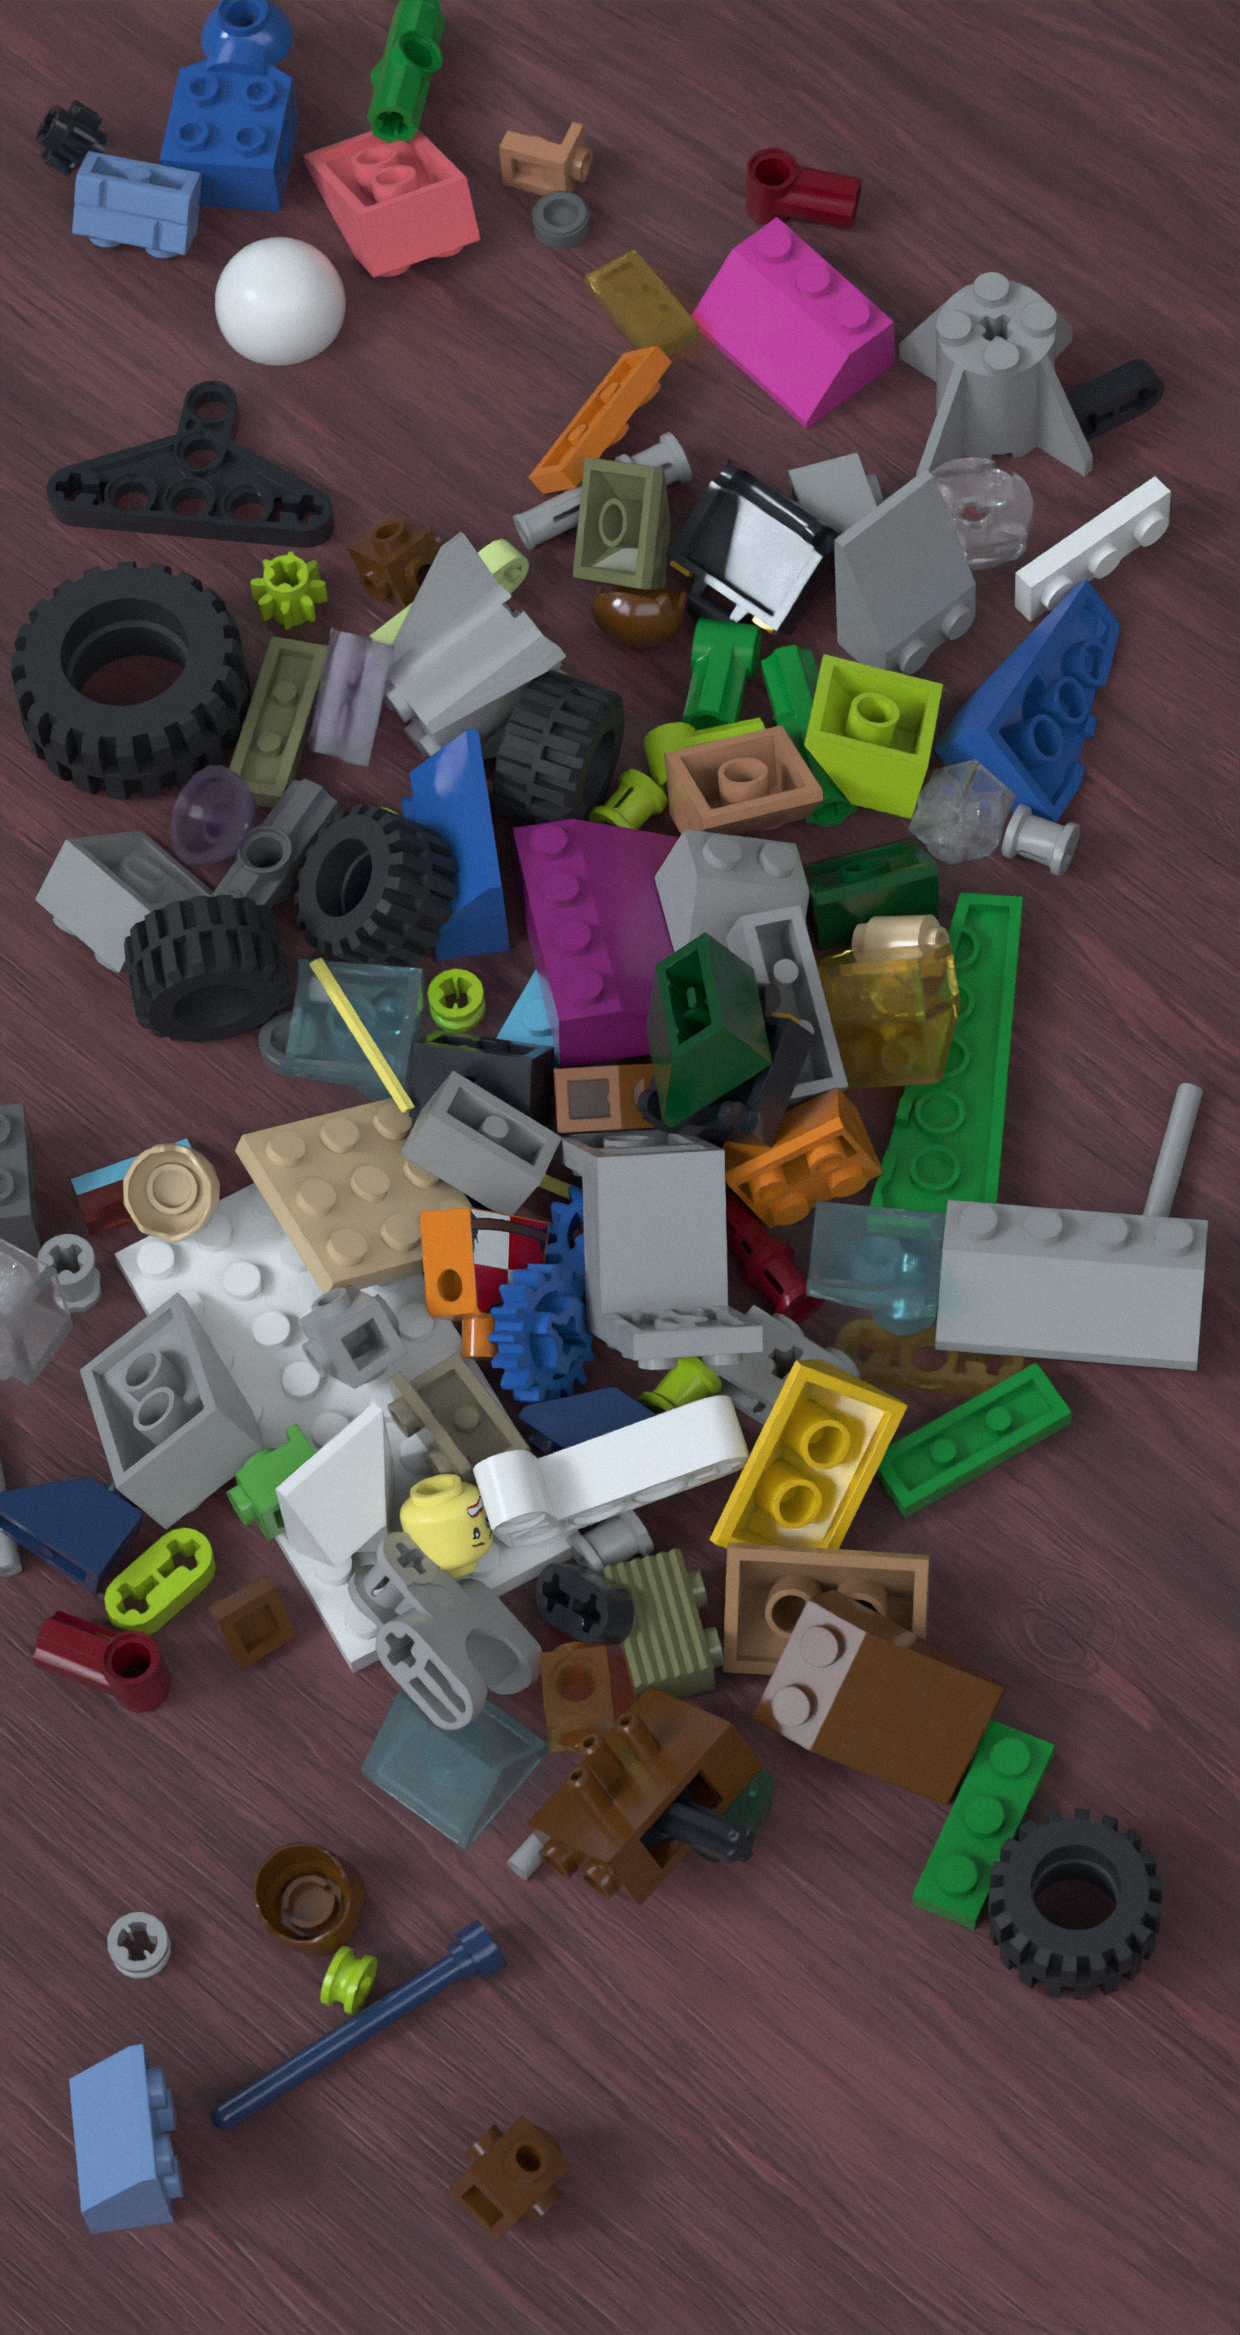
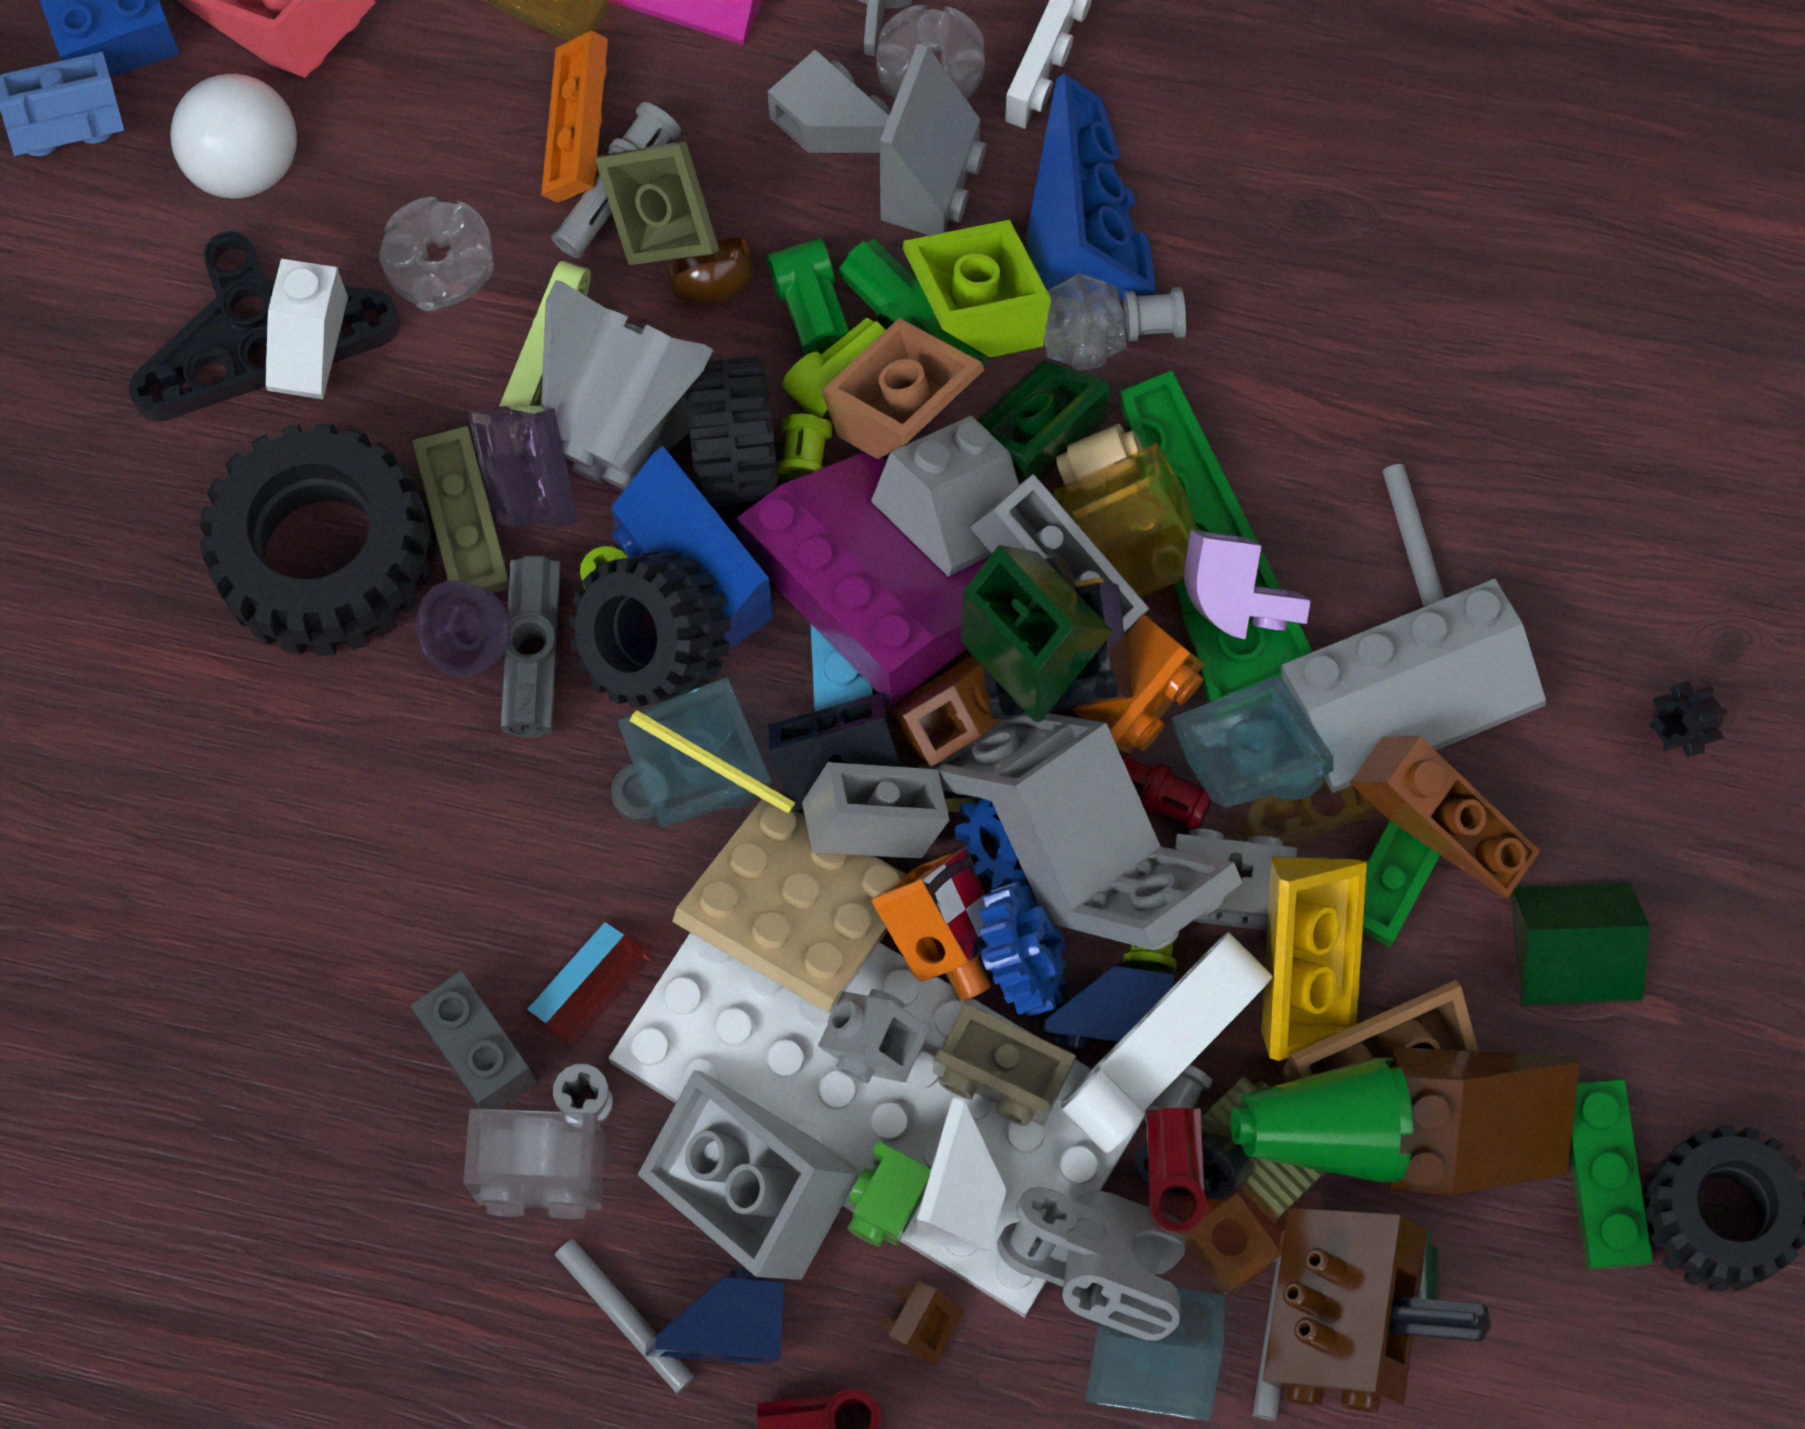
camera: 35 degrees left, 10 degrees up
light grey slope [35,830,213,973] -> none
lime beam [104,1528,216,1636] -> none
tan hair [123,1143,220,1243] -> none
black tyre [124,894,291,1043] -> none
lime gear [250,552,328,630] -> none
reddish brown brick [346,512,444,610] -> none
light yellow head [399,1474,494,1578] -> none
lime bush [427,969,486,1033] -> none
black piece [666,458,844,635] -> none
none -> white slope [266,259,348,399]
none -> clear plate [379,197,494,312]
none -> dark red piece [1146,1108,1207,1235]
none -> lavender brick [1184,530,1311,639]
none -> green cone [1230,1057,1413,1183]
none -> dark orange slope [1350,736,1540,898]
none -> dark green slope [1510,883,1650,1006]

